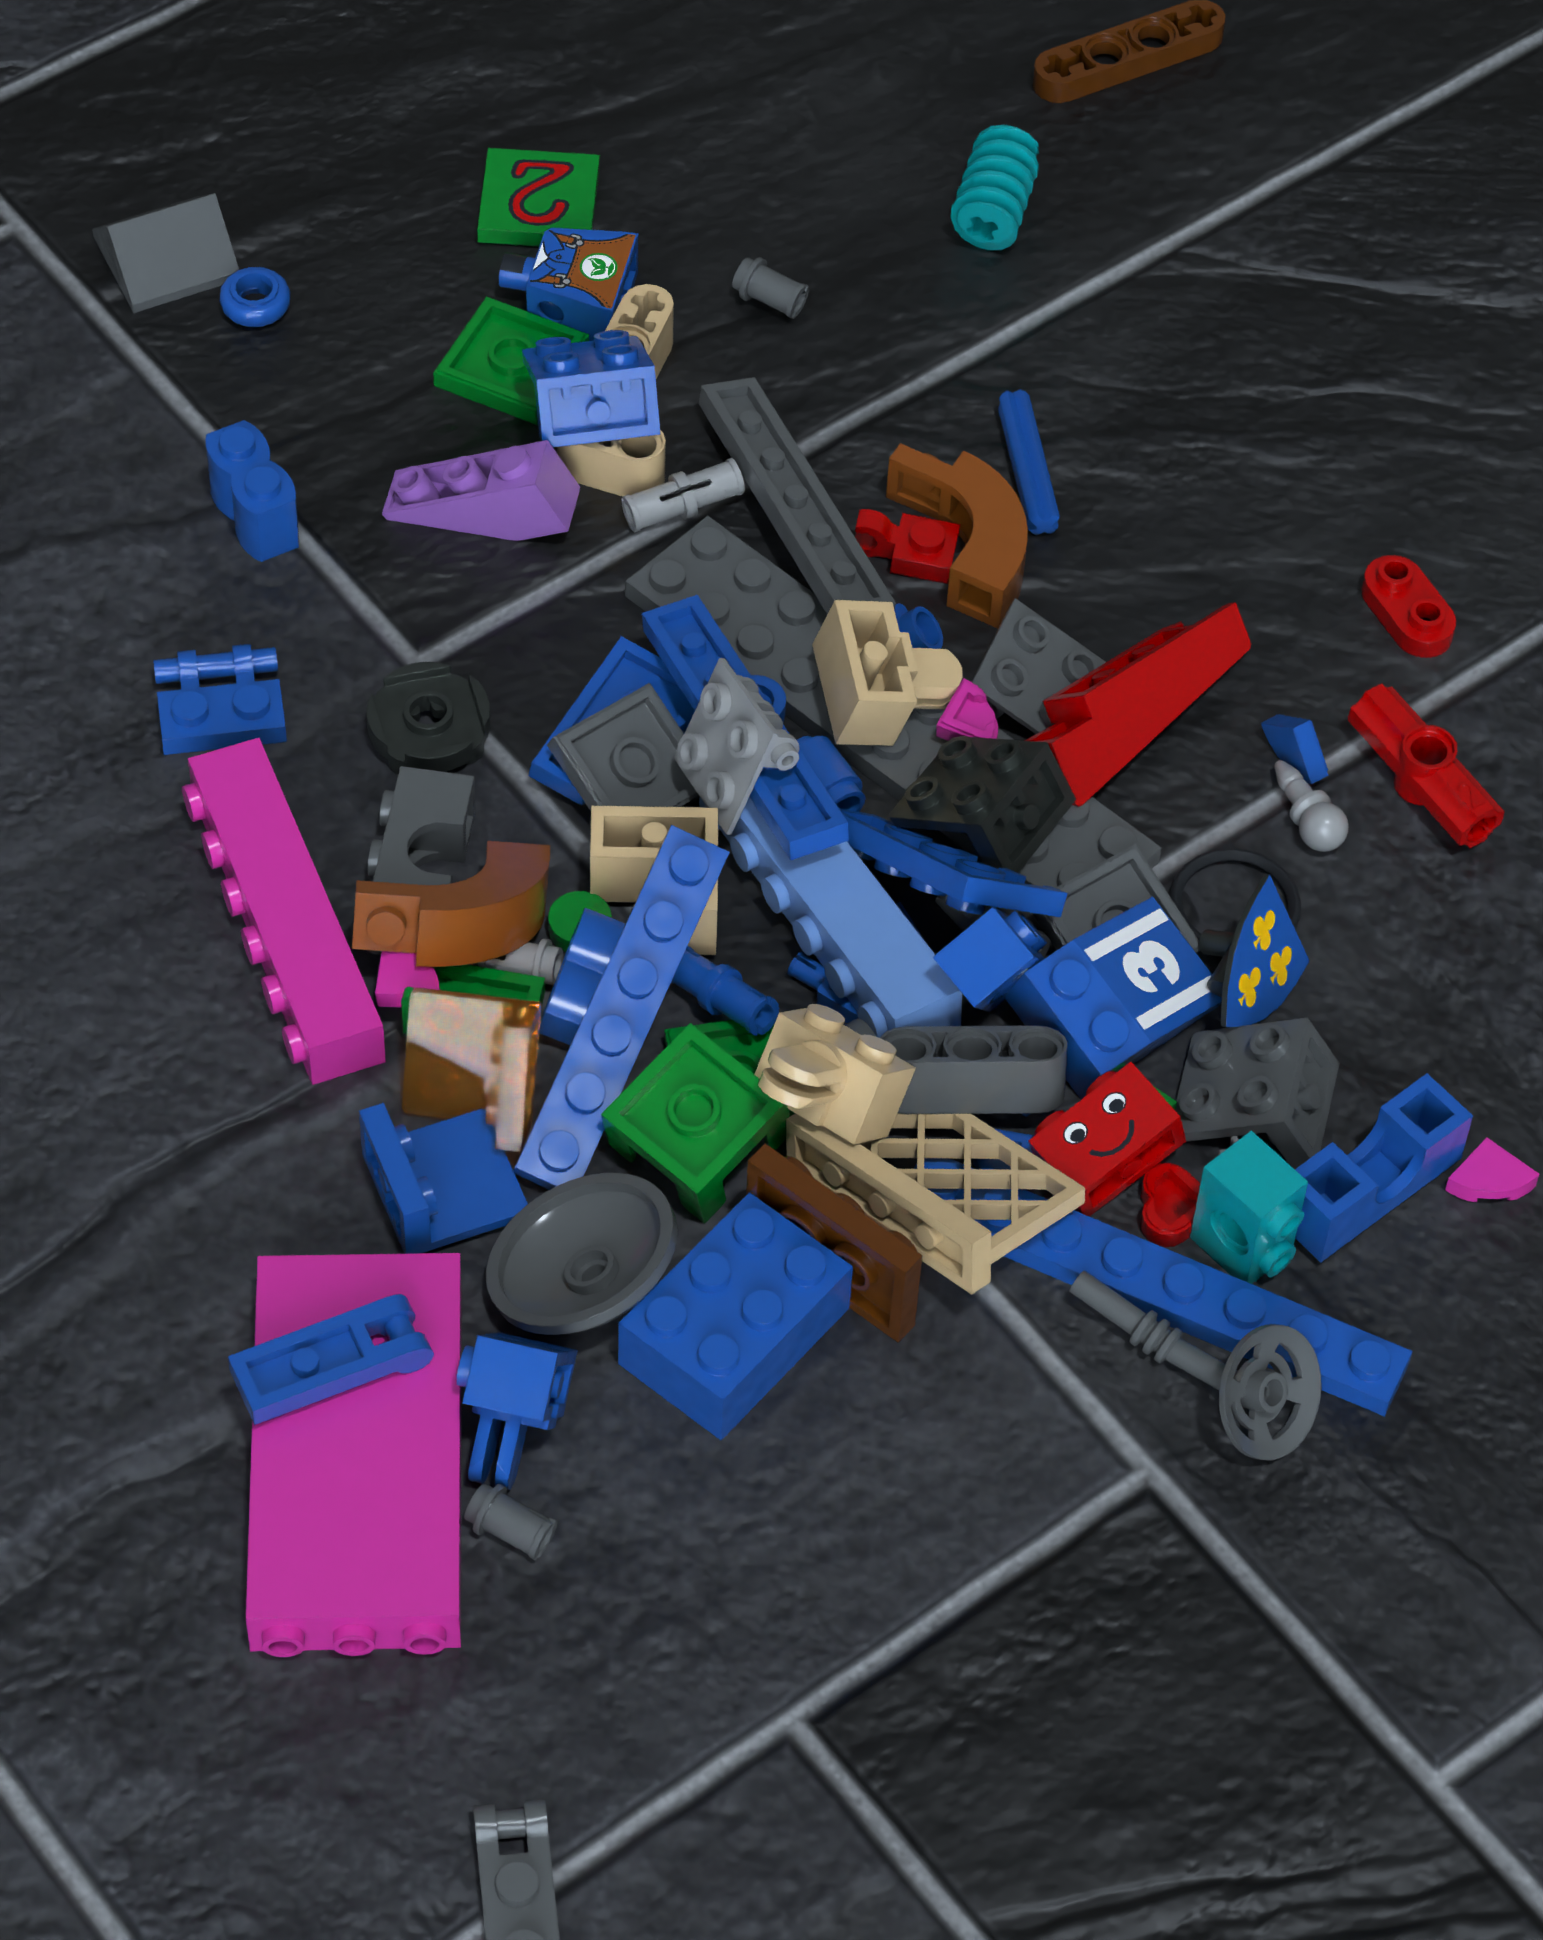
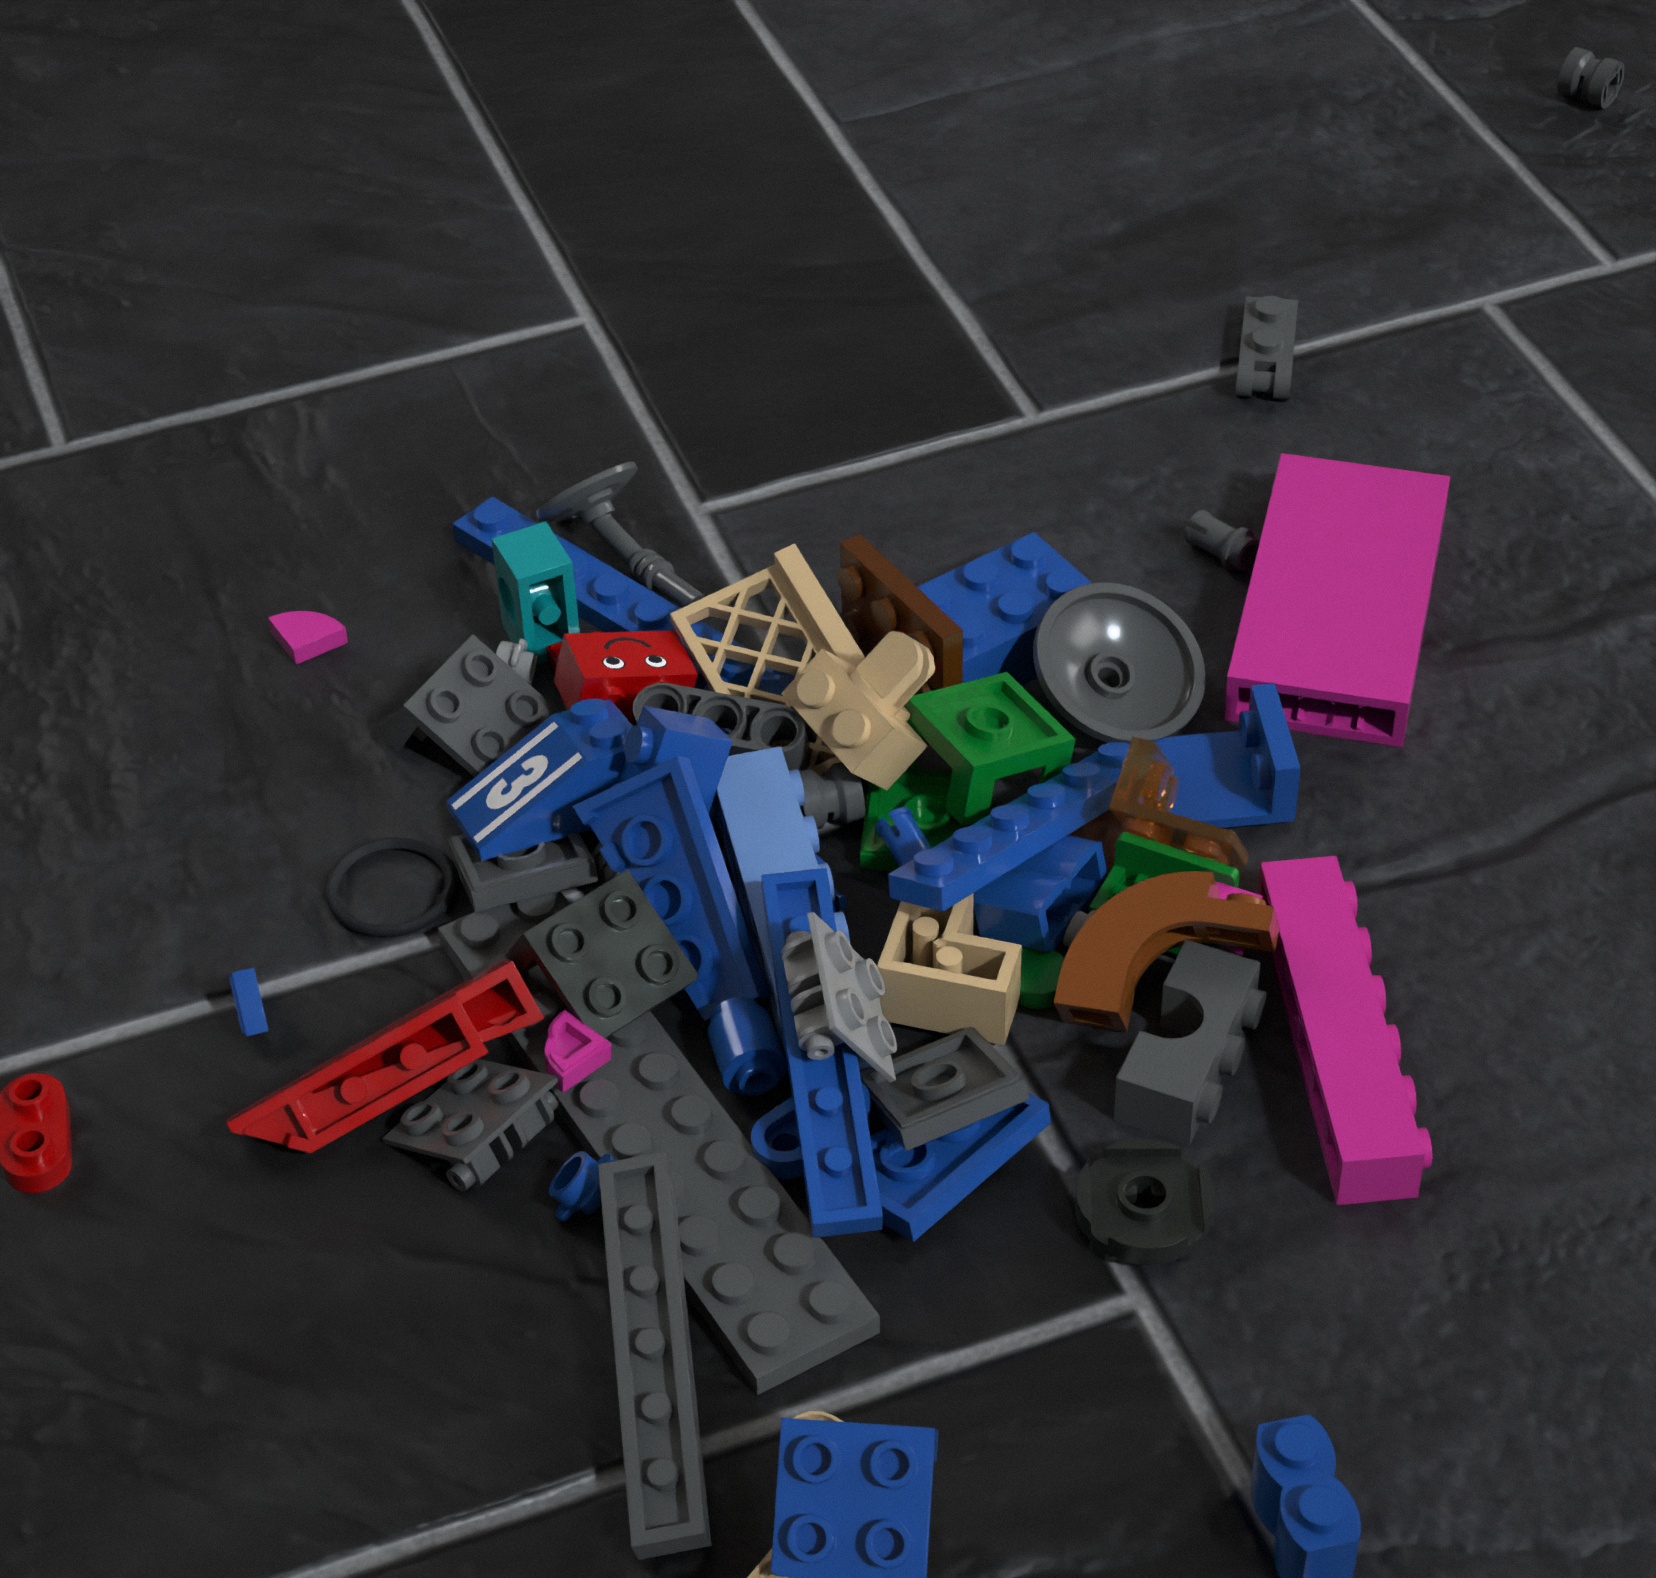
camera: 160 degrees left, 10 degrees down
blue plate [153,644,287,755] -> none
blue plate [228,1294,434,1425] -> none
medium lavender slope [382,440,581,541] -> none
blue brick [457,1333,578,1490] -> none
light grey pin [621,458,745,533] -> none
tan brick [812,600,963,746] -> none
red plate [855,509,961,584] -> none
dark orange arch [886,443,1028,629] -> none
blue axle [998,389,1060,535] -> none
blue shield [1199,874,1310,1027] -> none
light grey bar [1274,760,1349,852] -> none
blue arch [1295,1073,1473,1263] -> none
red piece [1348,683,1504,849] -> none

